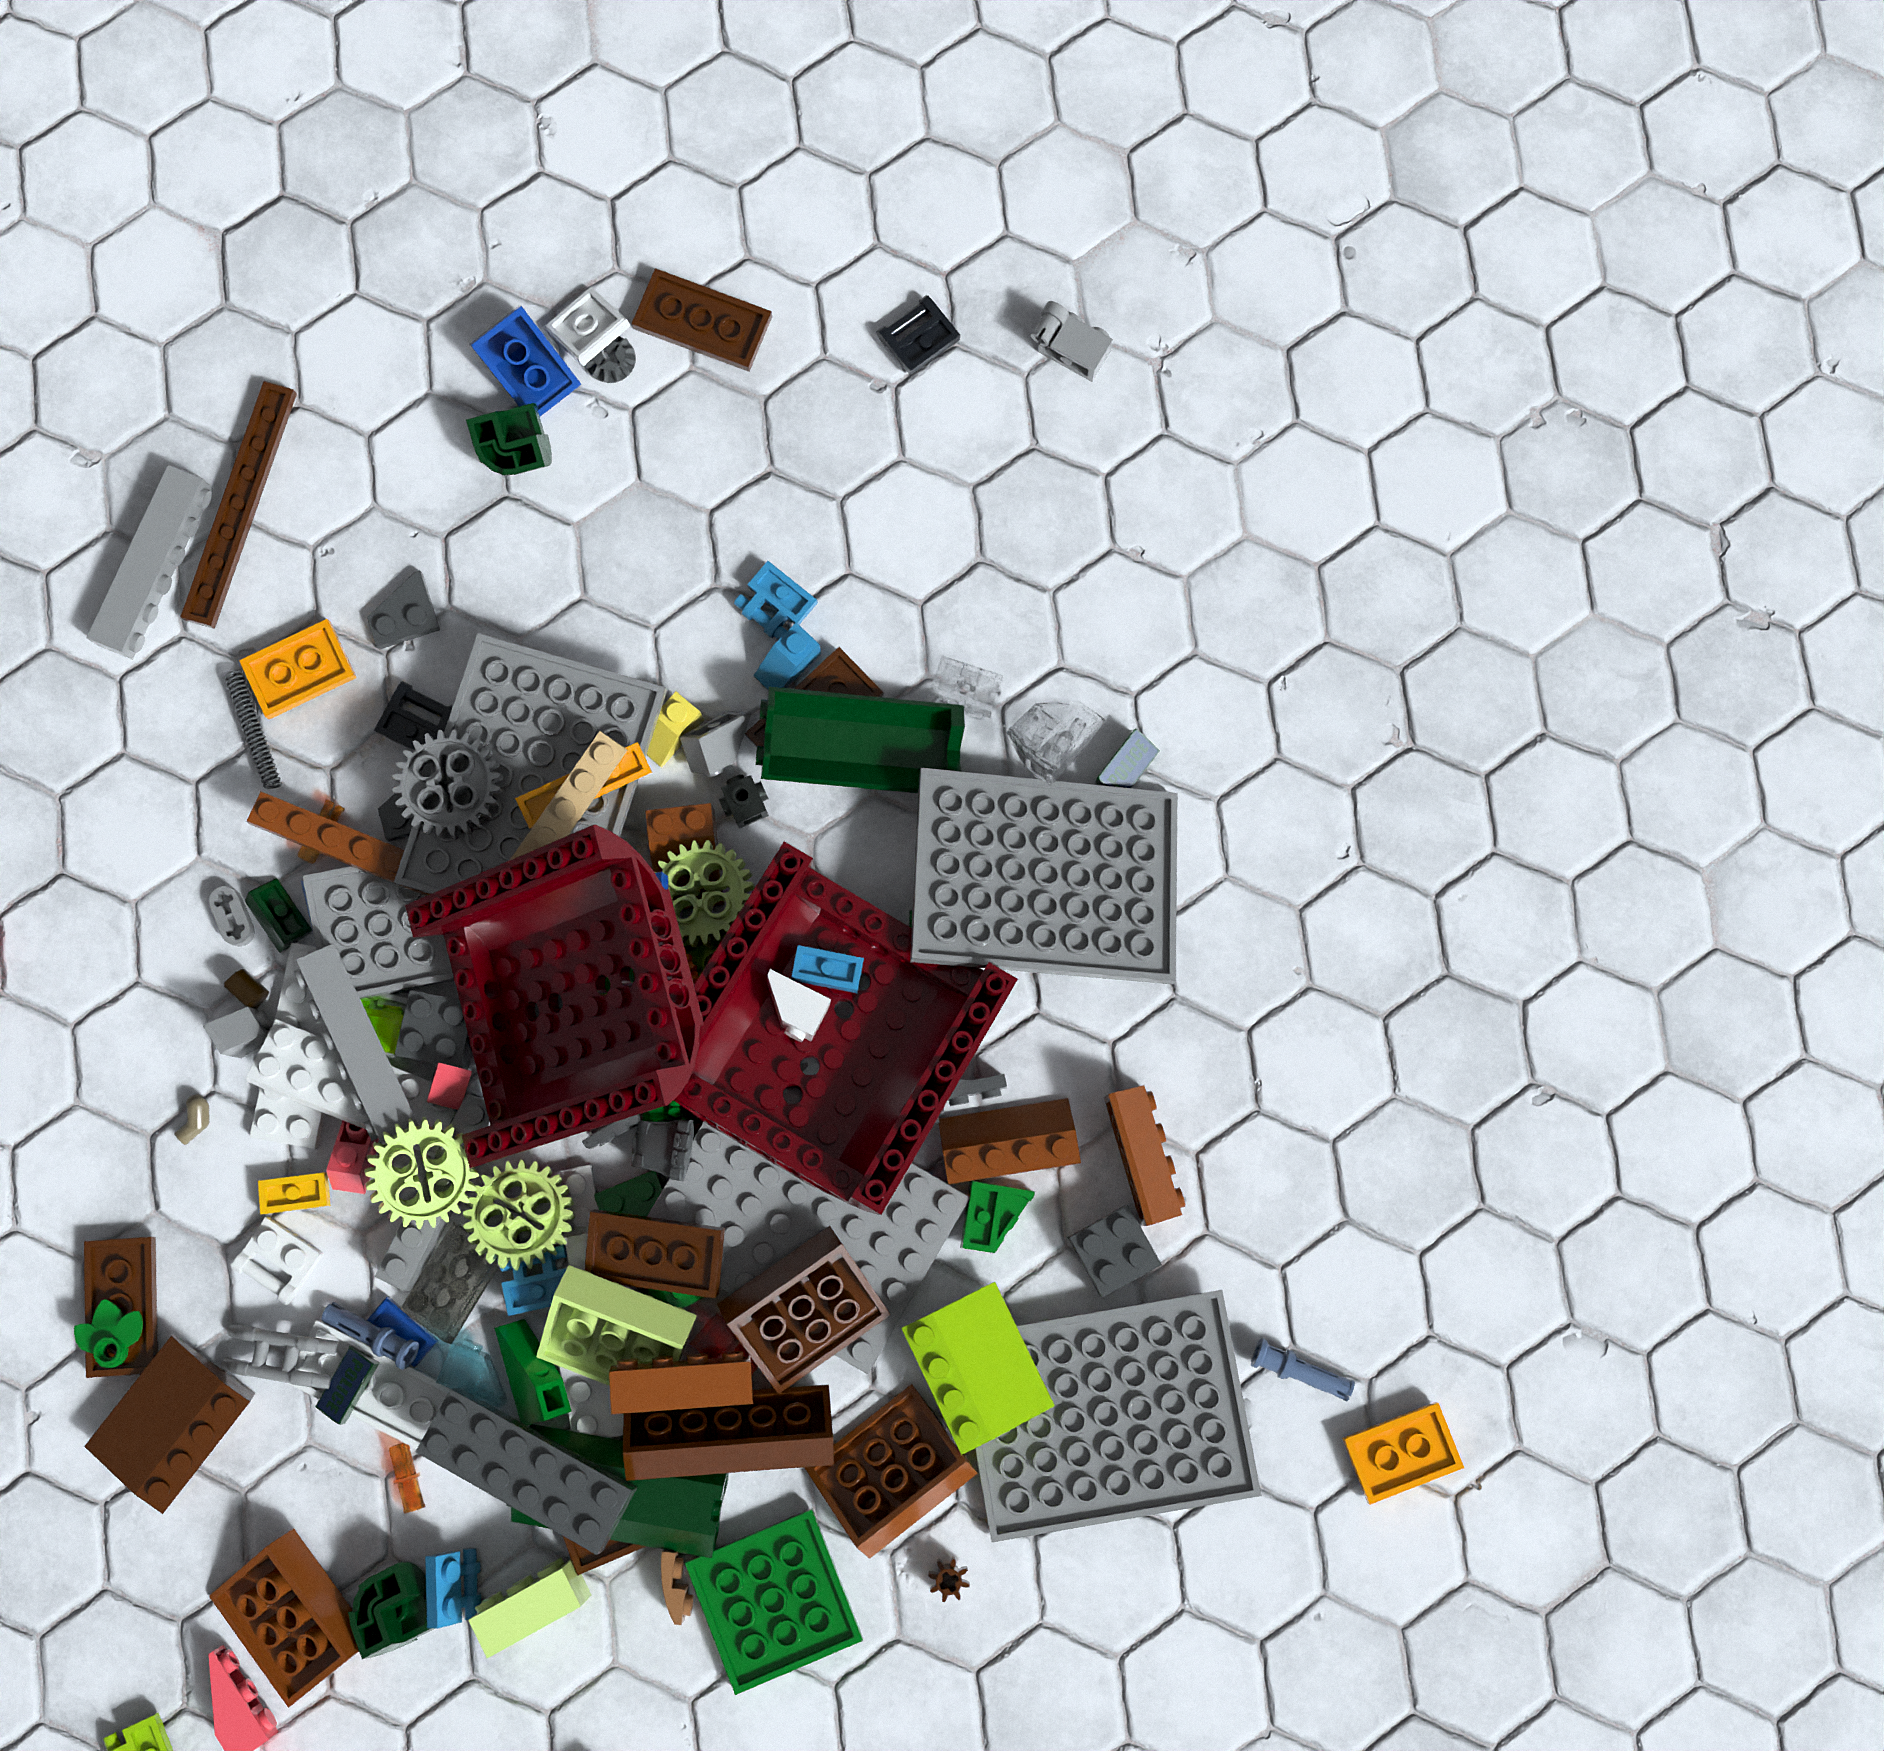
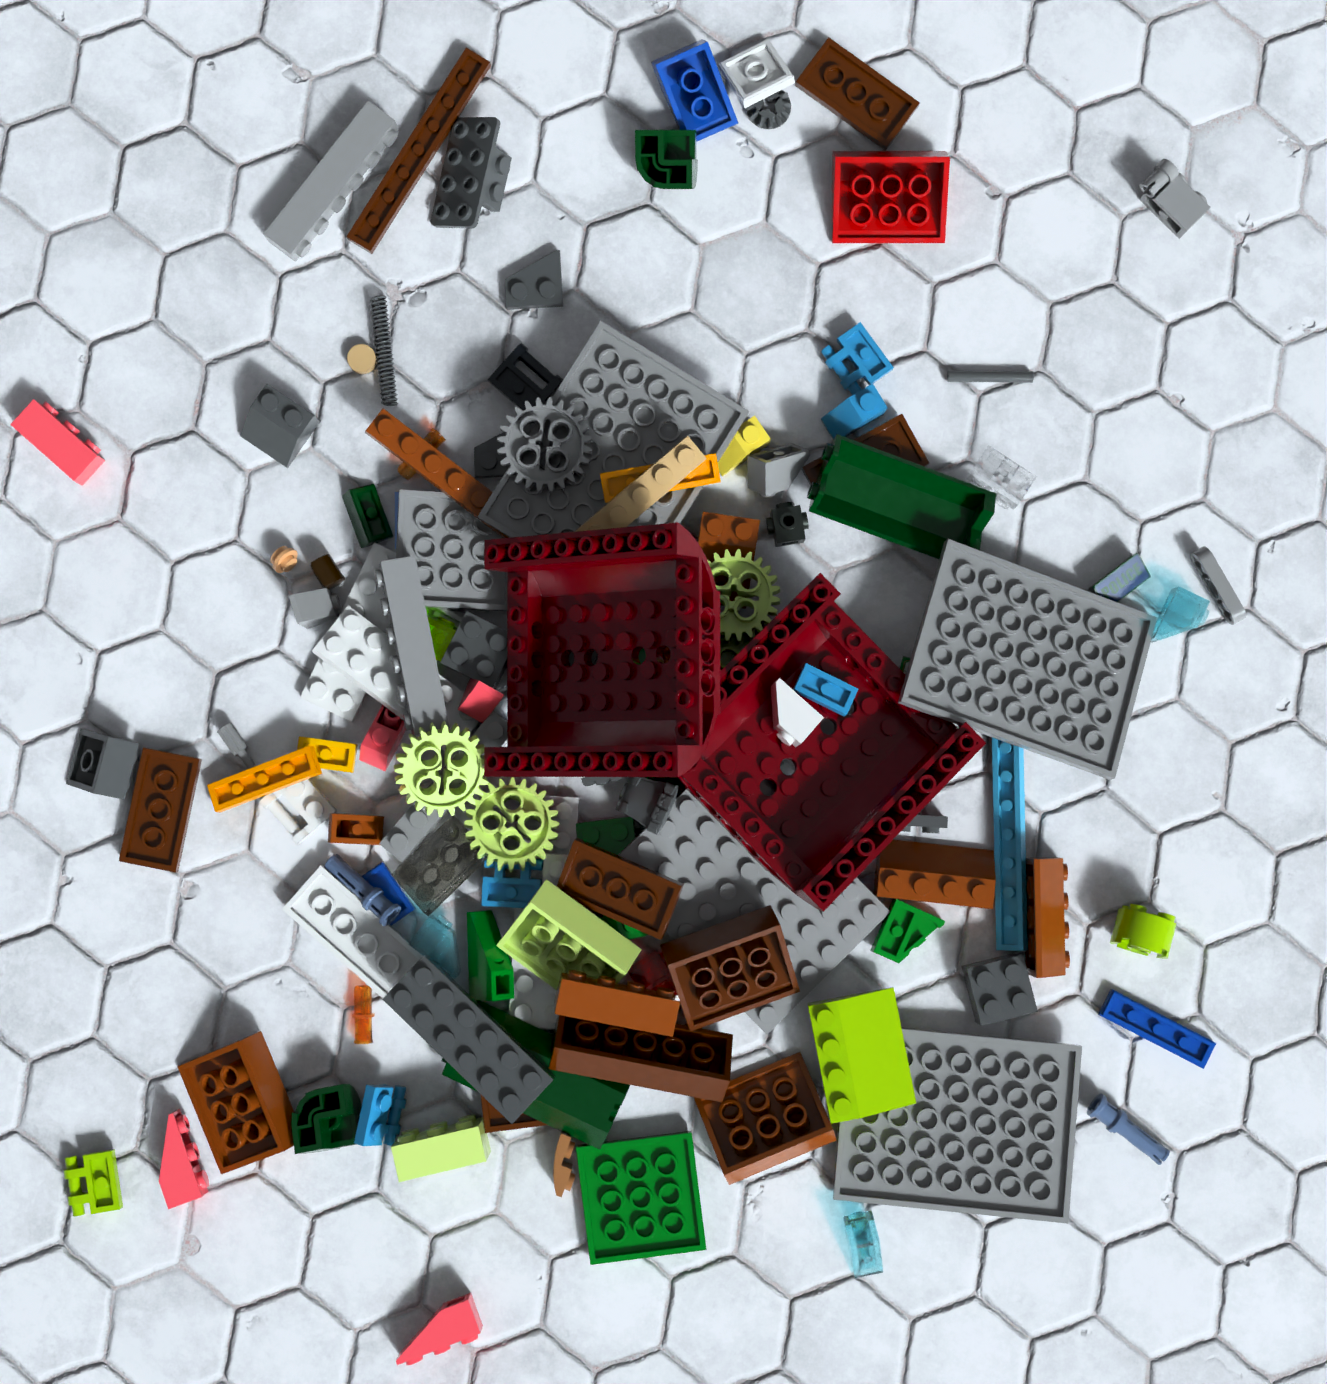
camera: 10 degrees right, 5 degrees up
green plate [74,1299,143,1368] -> none
reddish brown slope [84,1334,255,1514] -> none
dark tan arm [174,1094,210,1145] -> none
light grey beam [209,886,255,947] -> none
light grey piece [221,1323,338,1389] -> none
light orange plate [239,619,357,720] -> none
slope [315,1346,380,1425] -> none
black plate [876,295,960,376] -> none
reddish brown gear [928,1557,970,1602] -> none
clear wedge [1006,701,1105,786] -> none
light orange plate [1342,1402,1464,1505] -> none
none -> dark grey slope [66,729,139,800]
none -> light orange plate [207,746,322,813]
none -> light grey axle [217,722,256,769]
none -> dark grey slope [240,384,320,468]
none -> light nougat plate [270,546,298,573]
none -> dark orange slope [328,813,384,845]
none -> tan tile [347,344,377,374]
none -> dark grey bracket [430,117,512,229]
none -> red slope [832,151,950,243]
none -> clear light blue slope [843,1211,883,1278]
none -> dark grey bar [947,371,1034,383]
none -> medium azure plate [992,737,1028,951]
none -> blue tile [1098,989,1216,1069]
none -> lime brick [1110,904,1176,959]
none -> clear light blue slope [1151,586,1210,643]
none -> light grey beam [1190,546,1246,625]

